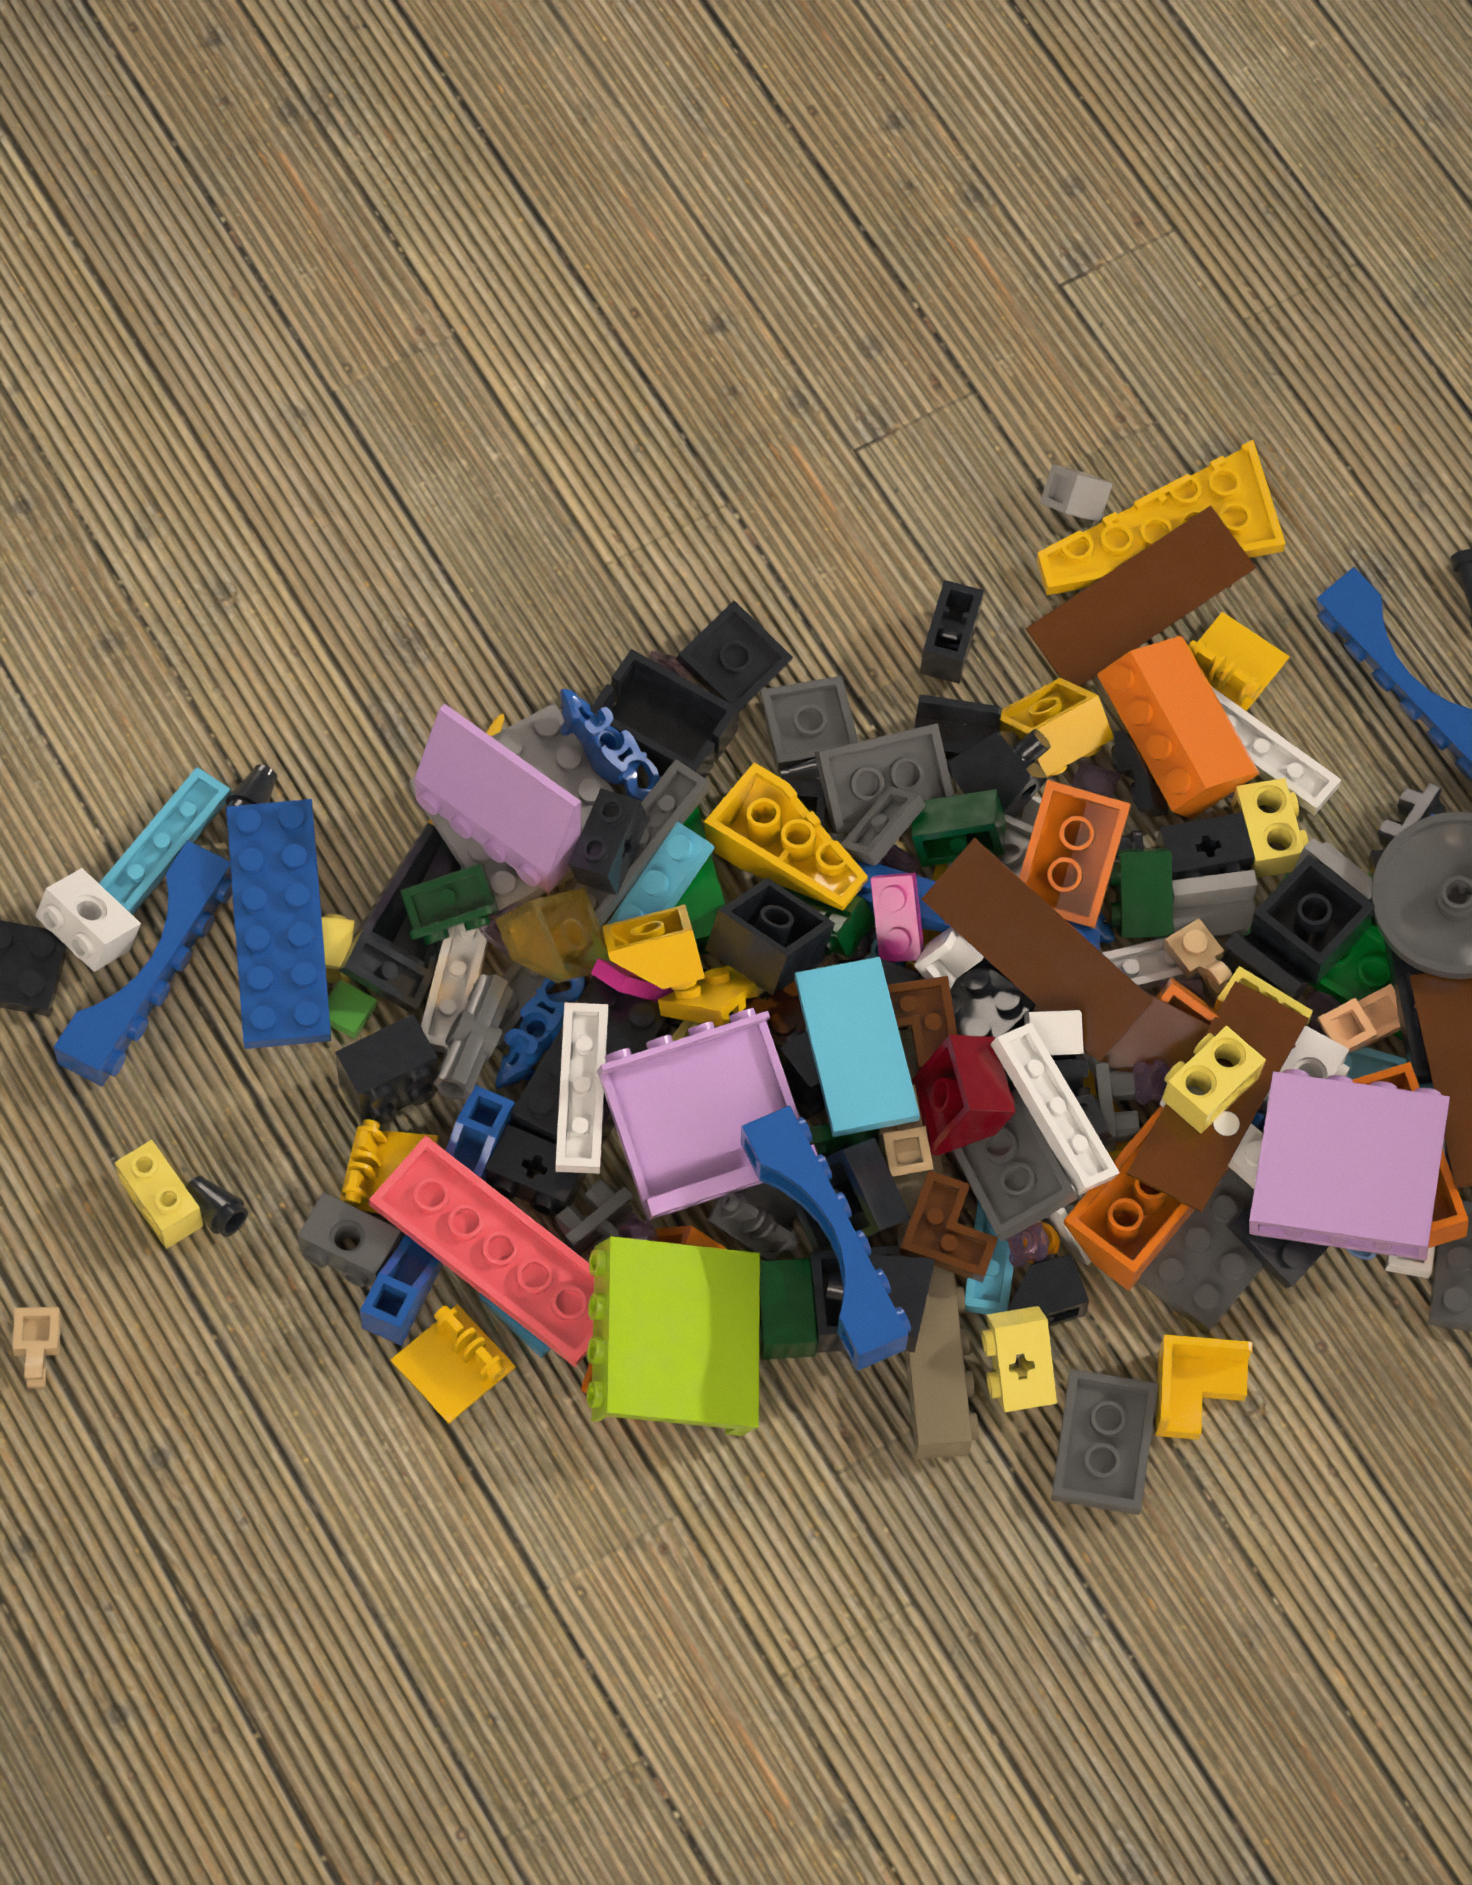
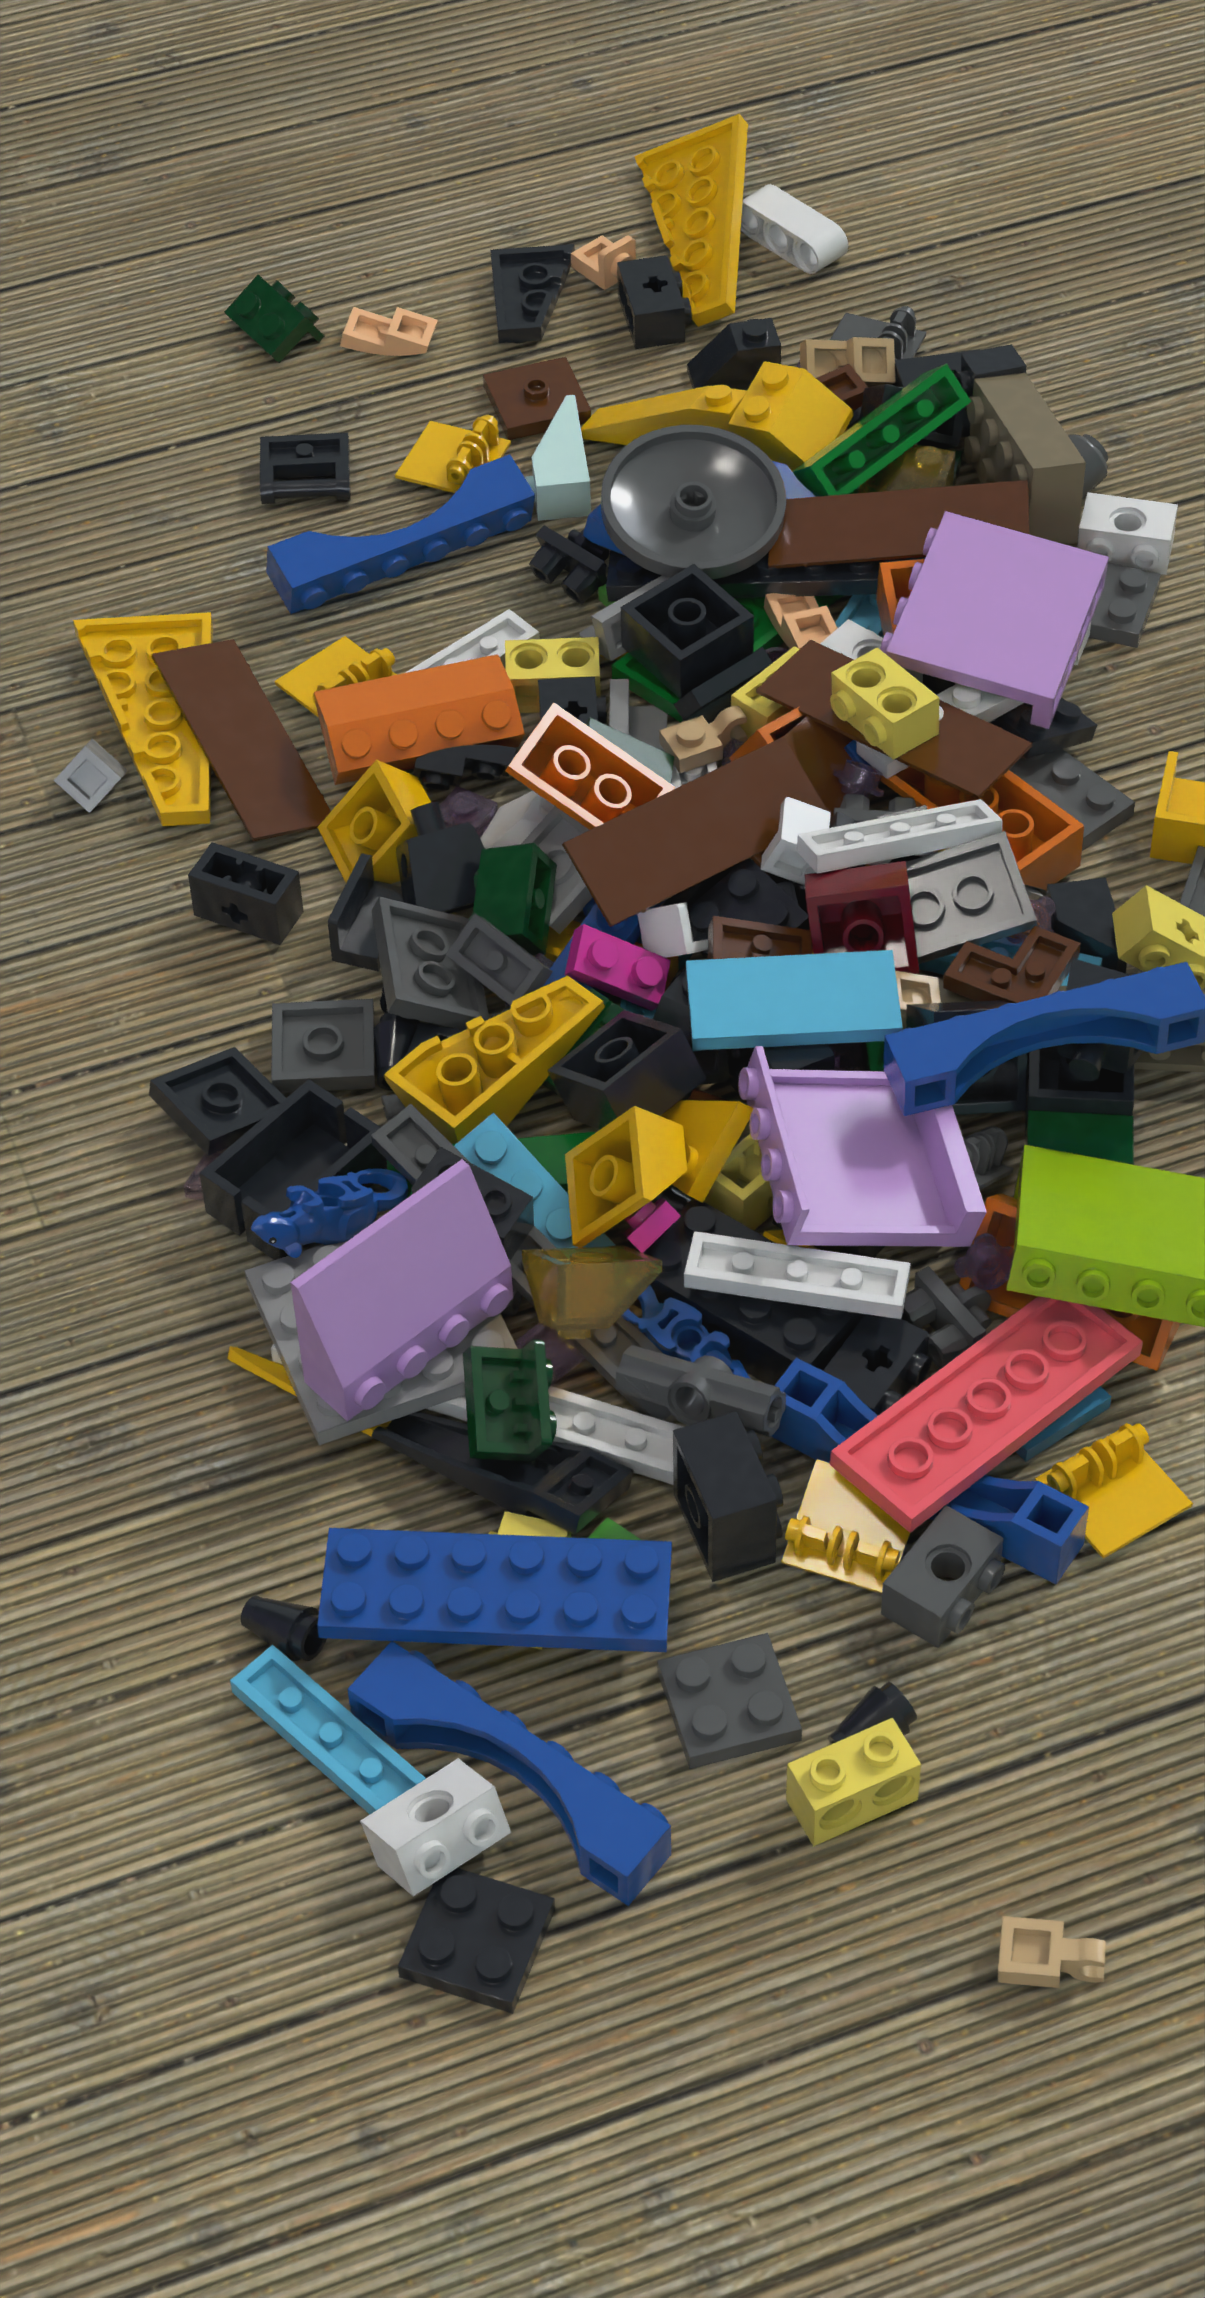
camera: 75 degrees left, 15 degrees down
none -> dark grey plate [657,1633,802,1769]

